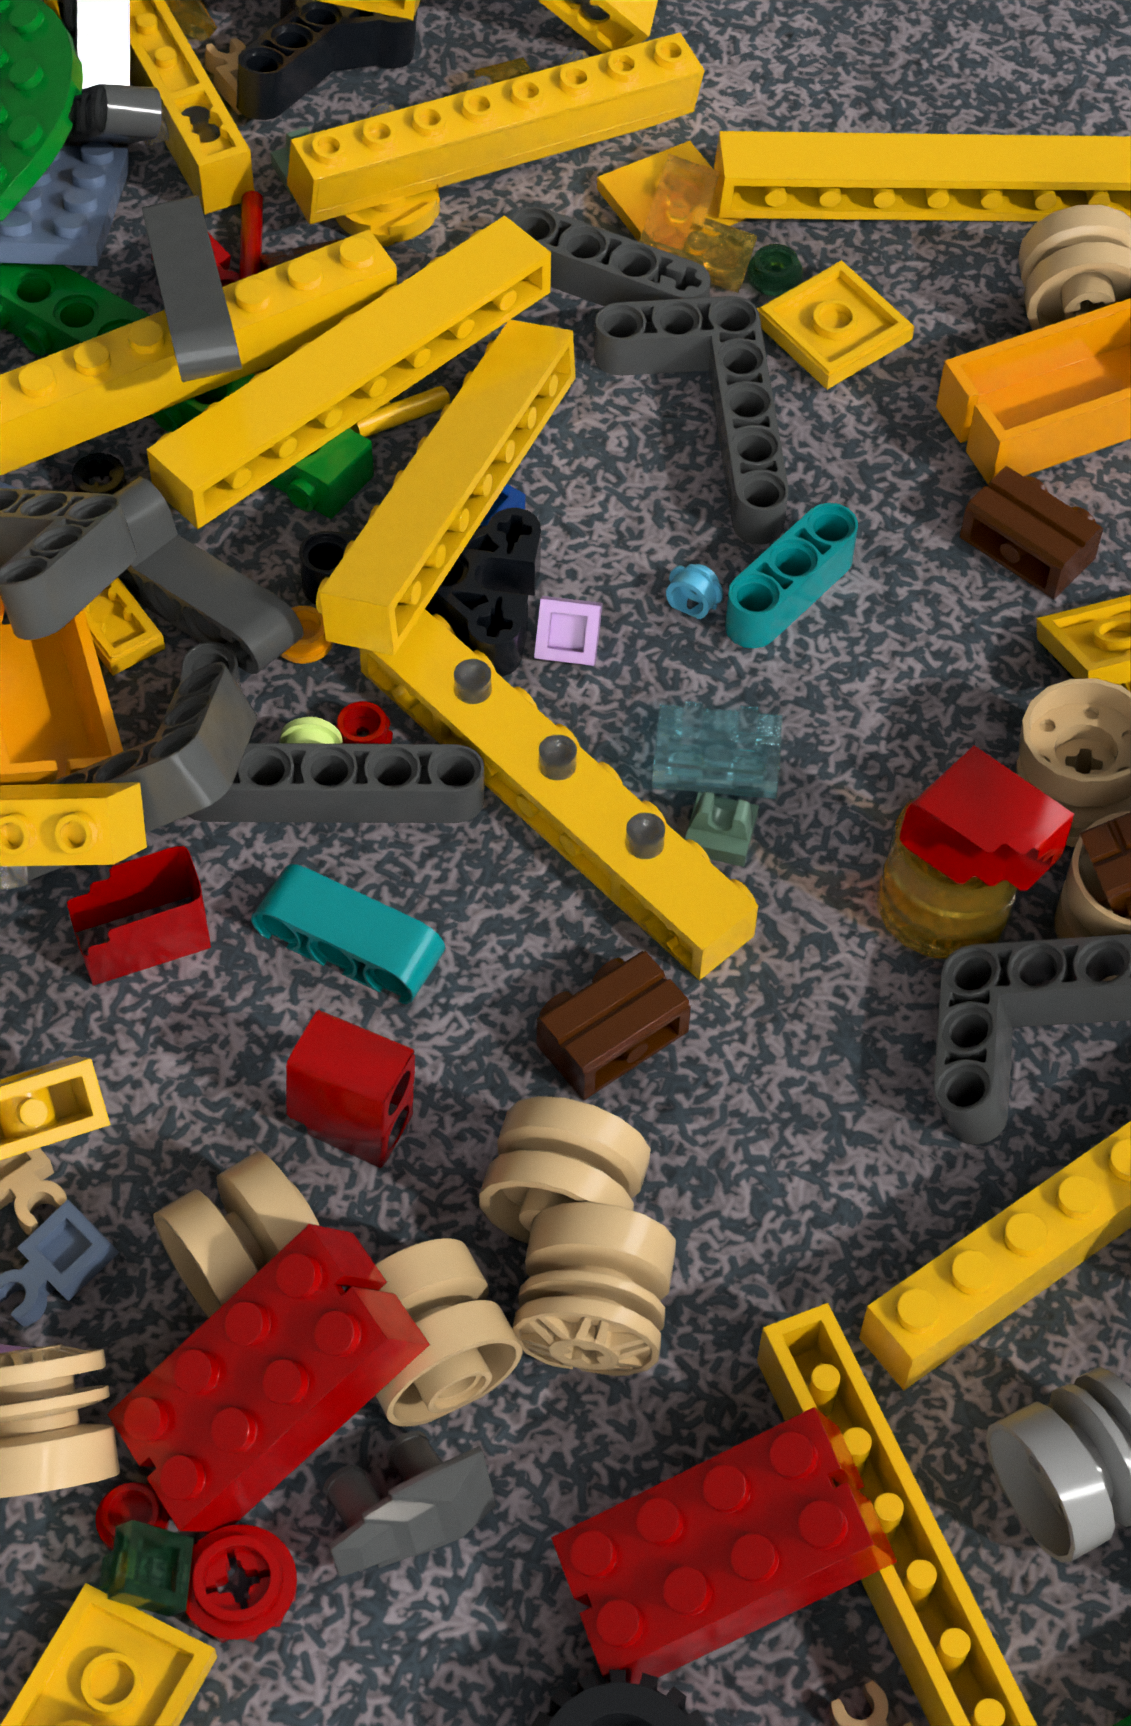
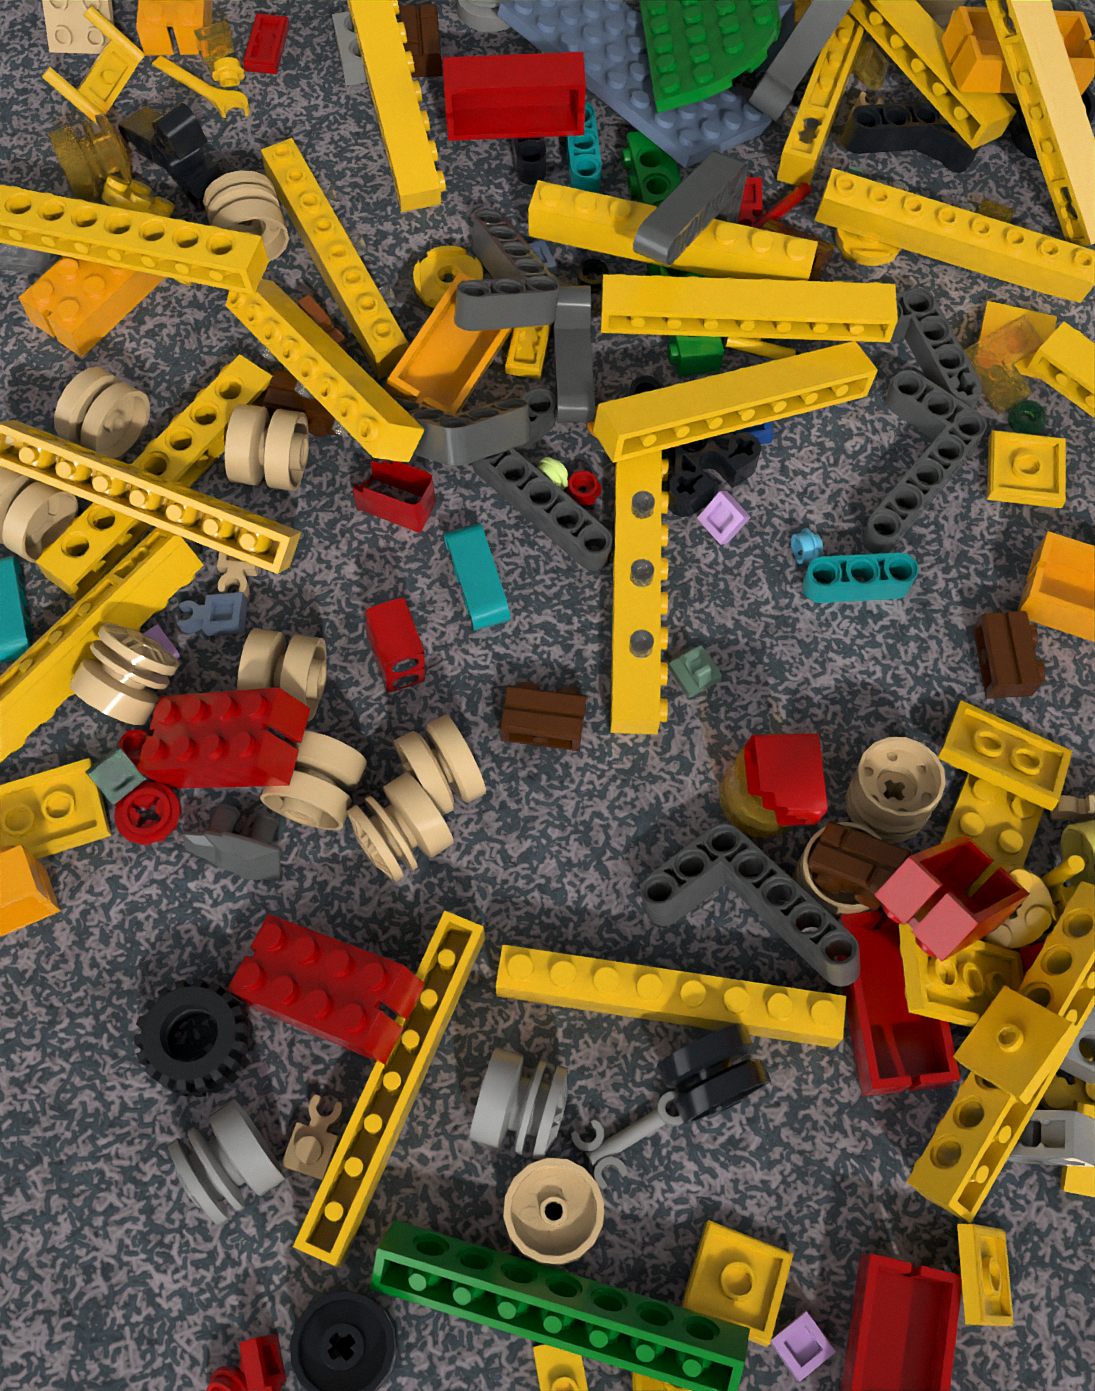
camera: 45 degrees right, 10 degrees up
clear light blue plate [652,700,783,799] -> none

